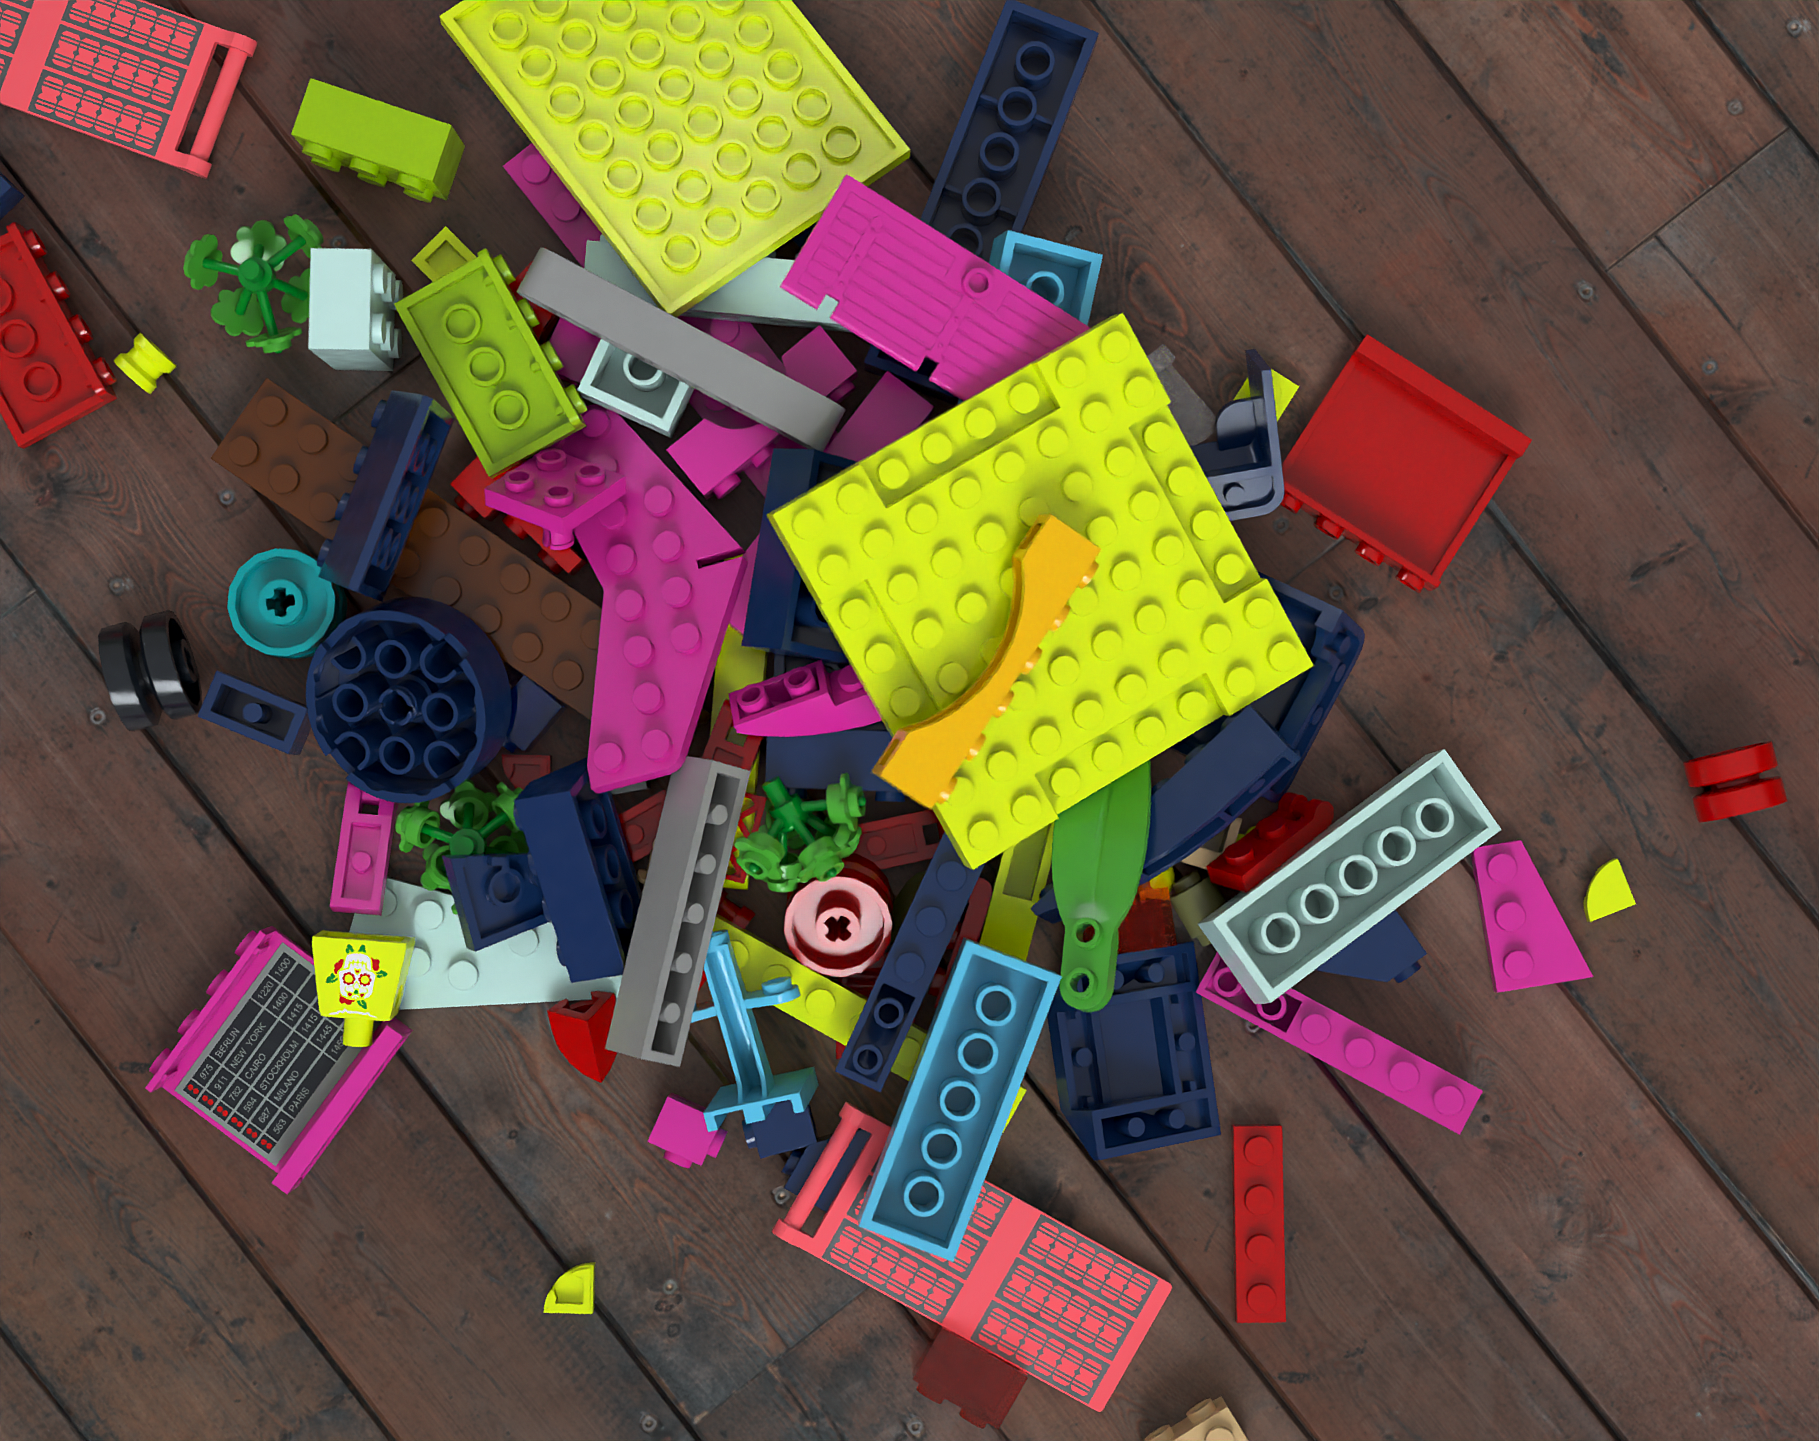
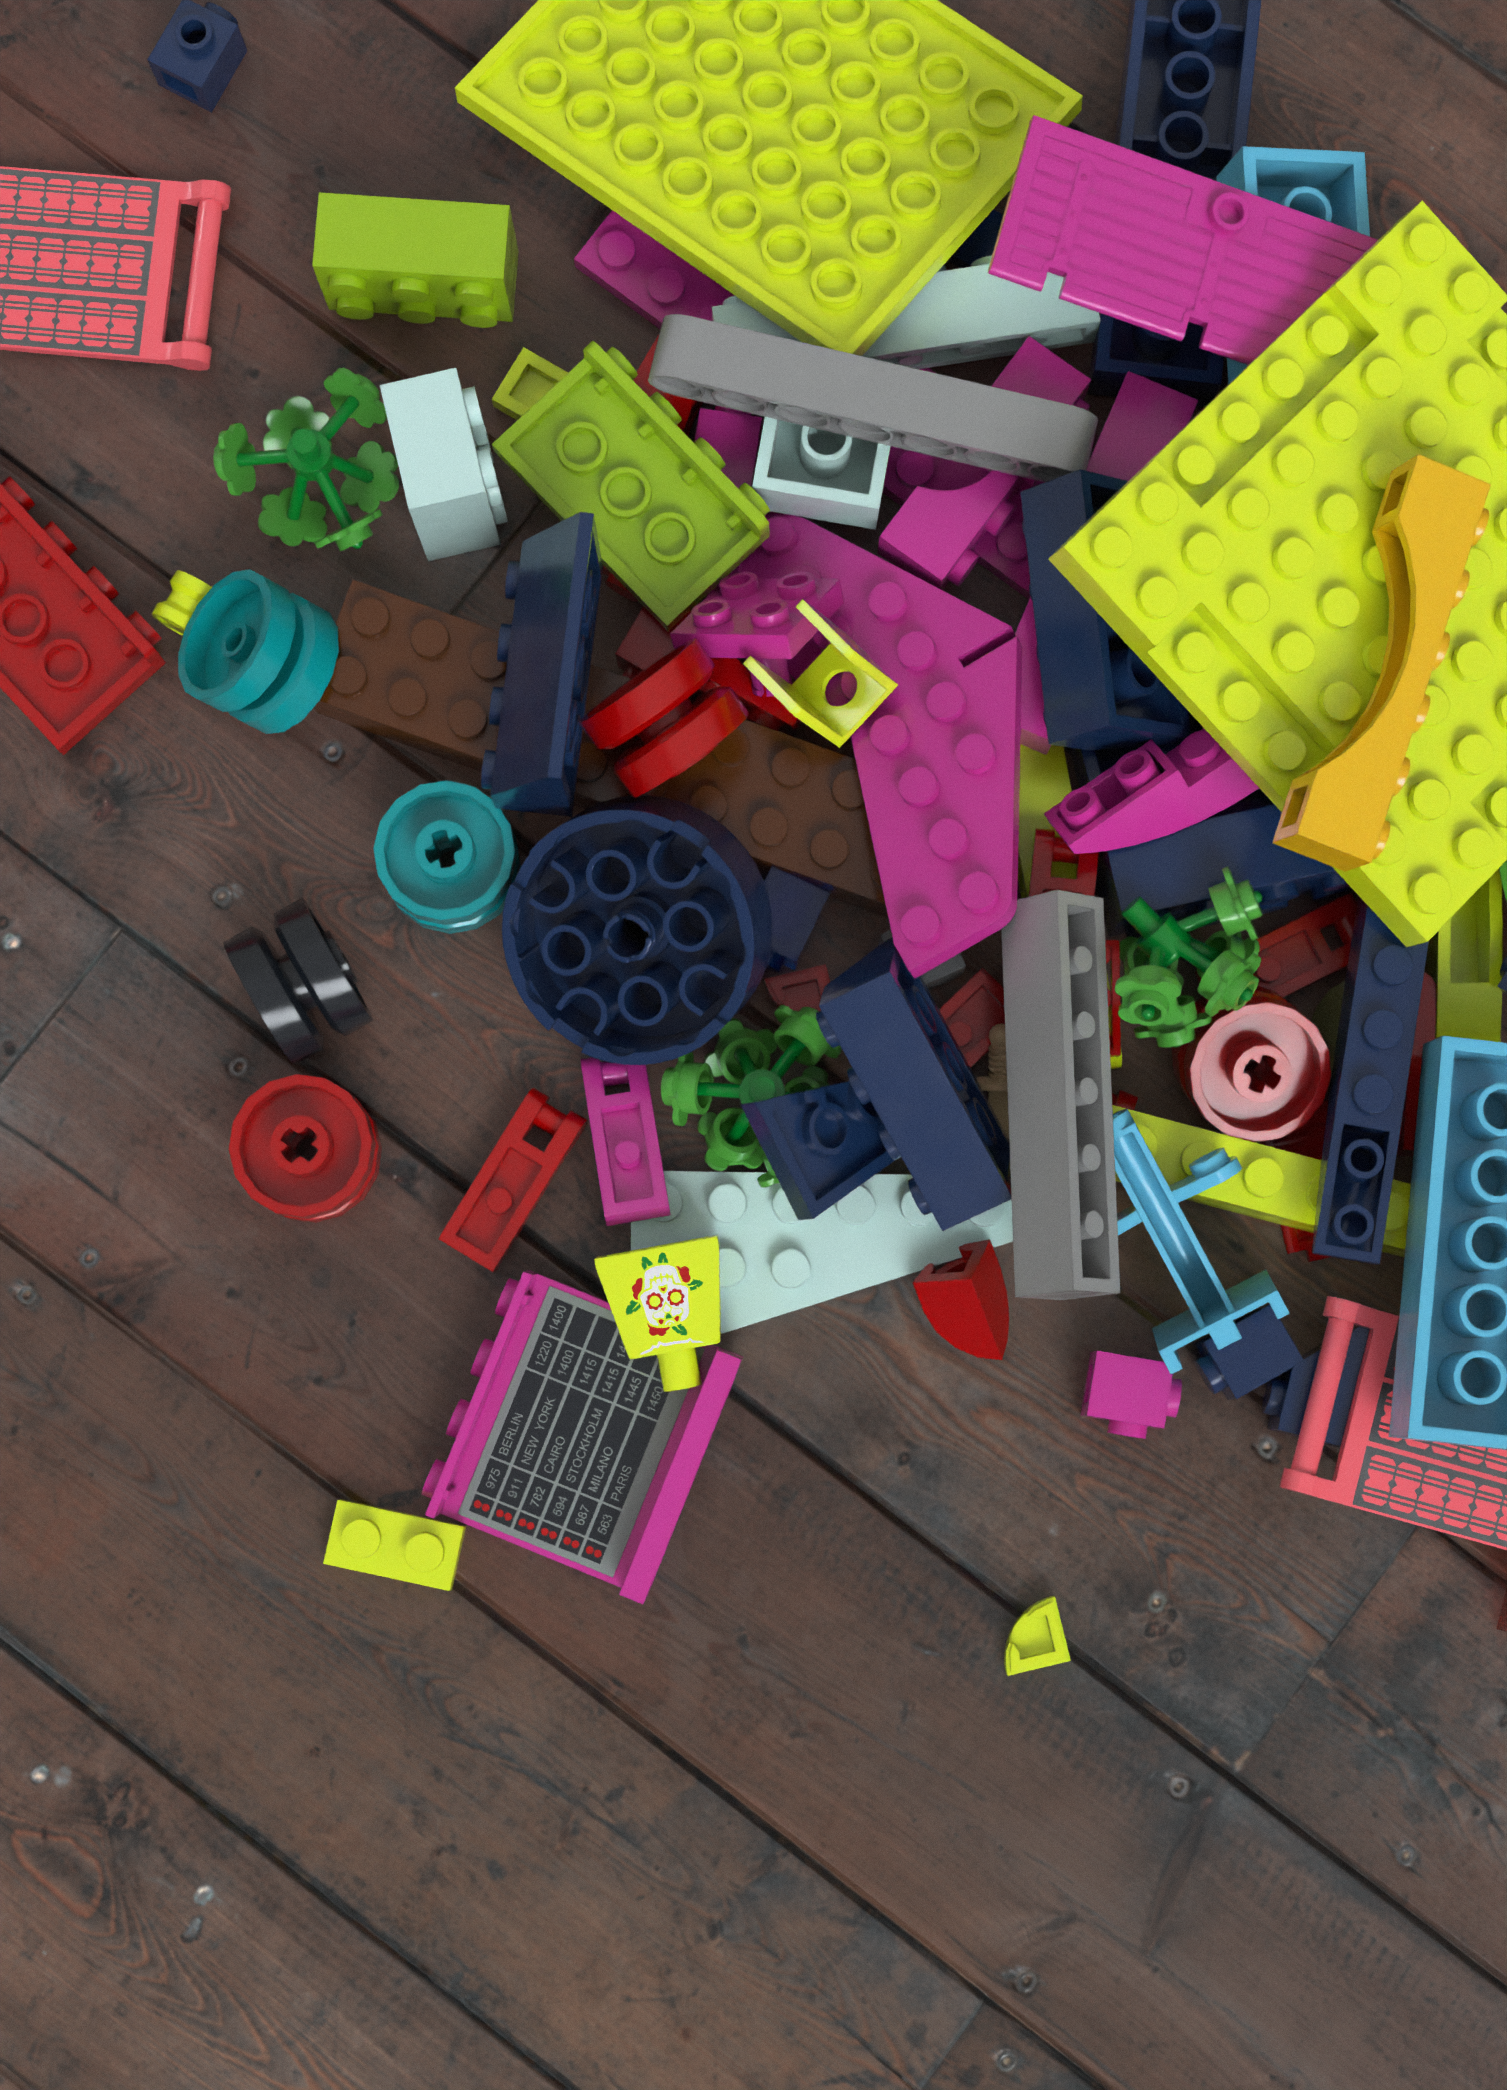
camera: 10 degrees left, 5 degrees down
dark blue brick [198,671,311,755] -> none
none -> teal wheel [178,569,339,734]
none -> red wheel [229,1074,382,1223]
none -> neon yellow plate [323,1499,466,1591]
none -> red plate [438,1087,588,1273]
none -> red wheel [578,638,750,798]
none -> neon yellow piece [743,599,898,748]

